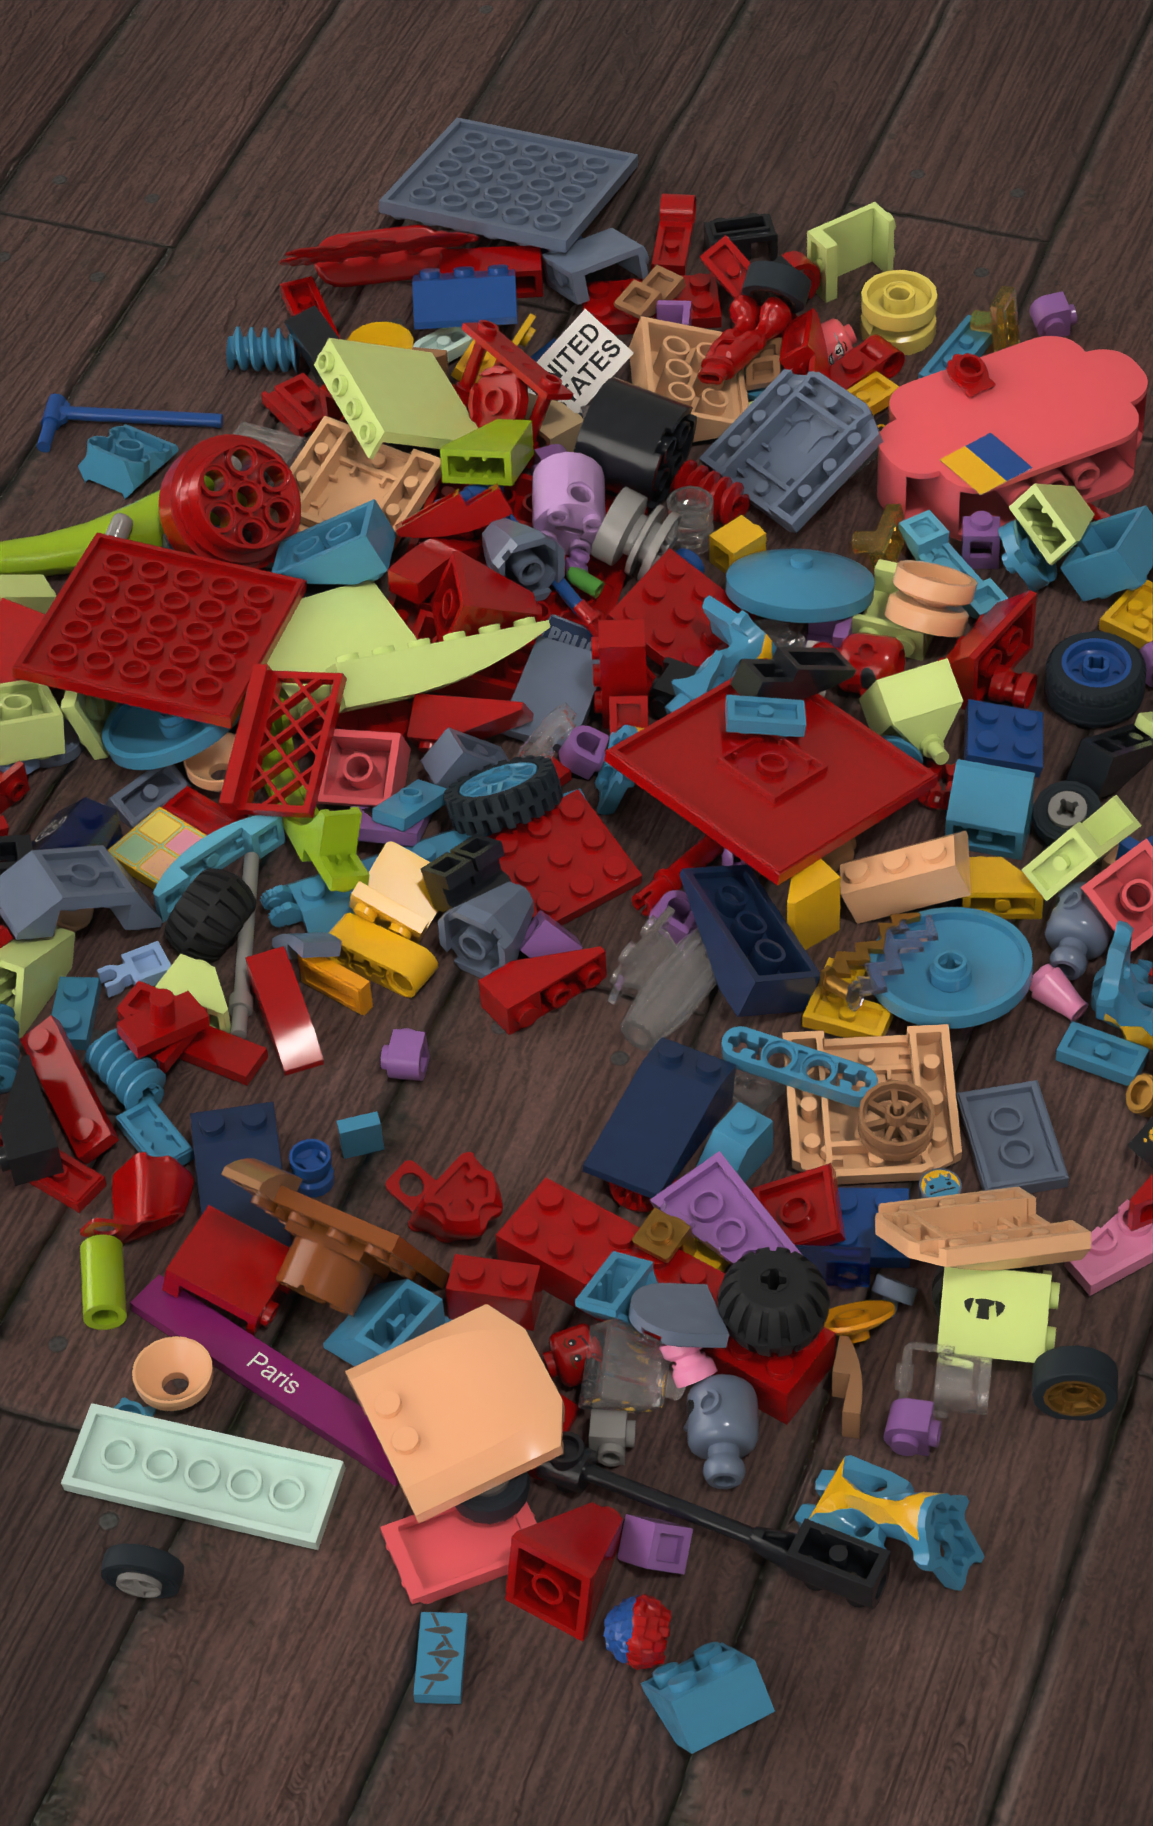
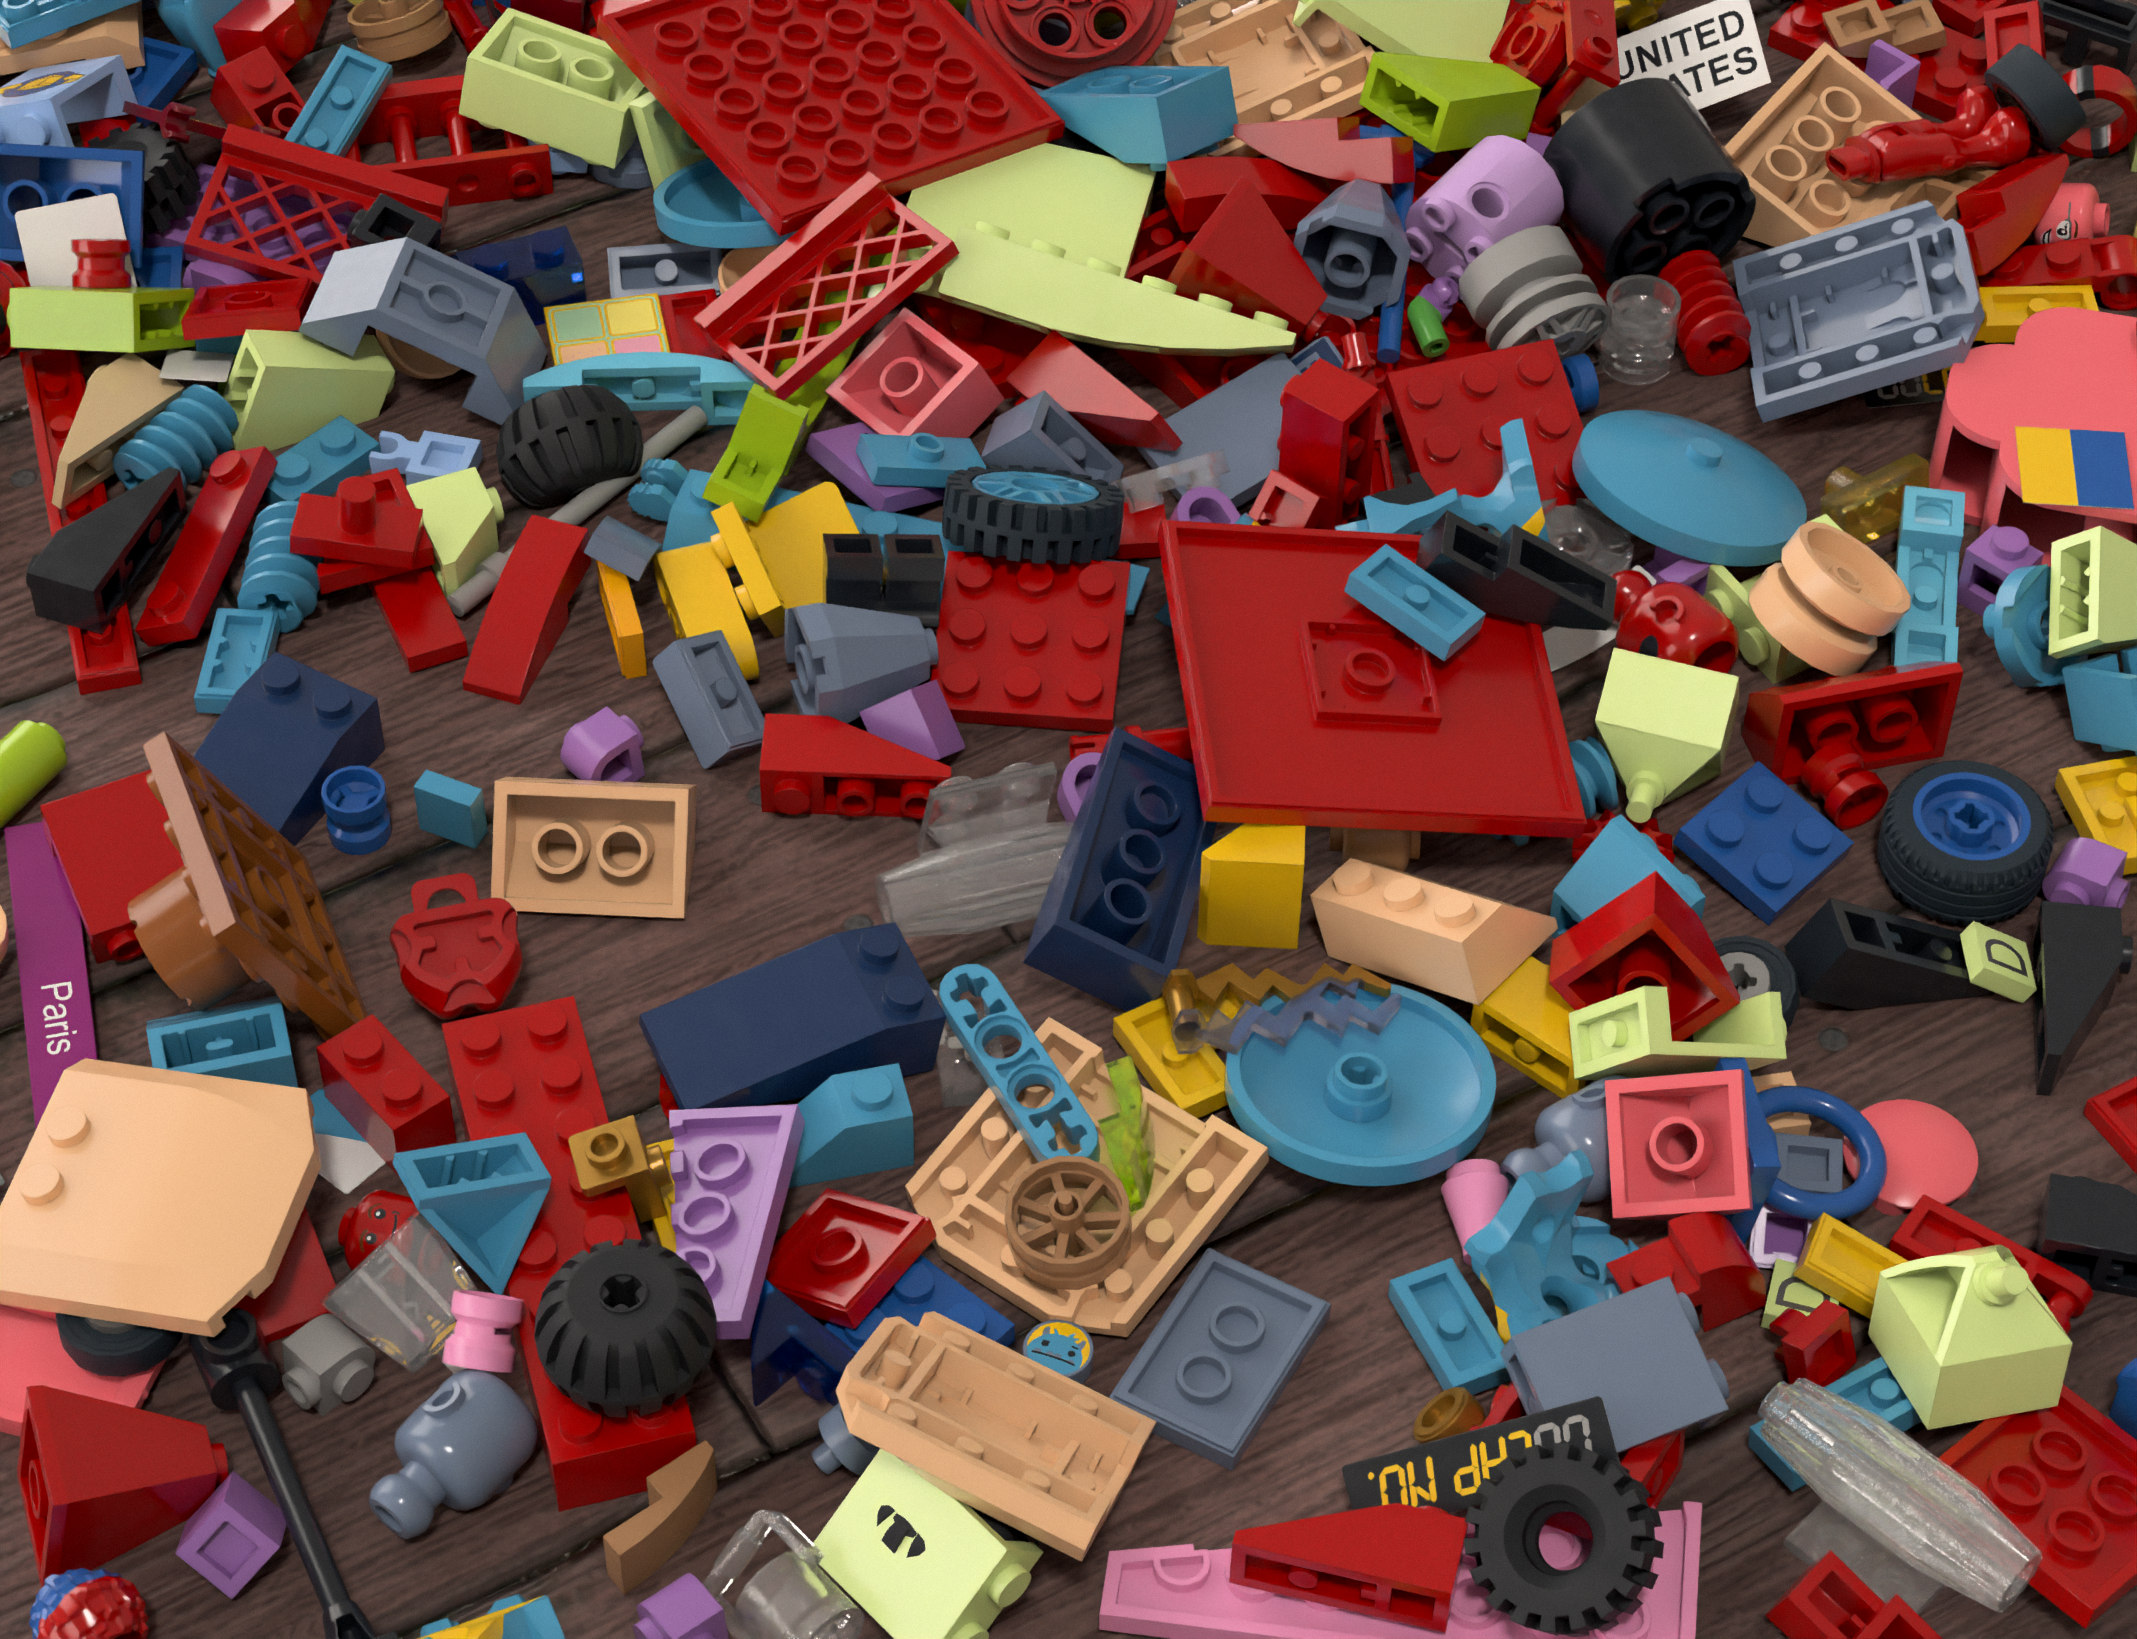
camera: 35 degrees right, 0 degrees up
red piece [80,1152,194,1244] -> none
medium nougat slope [221,1158,303,1201] -> none
sand blue tile [628,1283,729,1348] -> none
yellow brick [709,515,767,574] -> none
light orange dish [824,1300,896,1343] -> none
none -> light nougat slope [491,777,697,918]
none -> sand blue slope [653,630,765,769]
none -> clear neon green slope [1097,1055,1155,1212]
none -> red slope [1549,871,1740,1042]

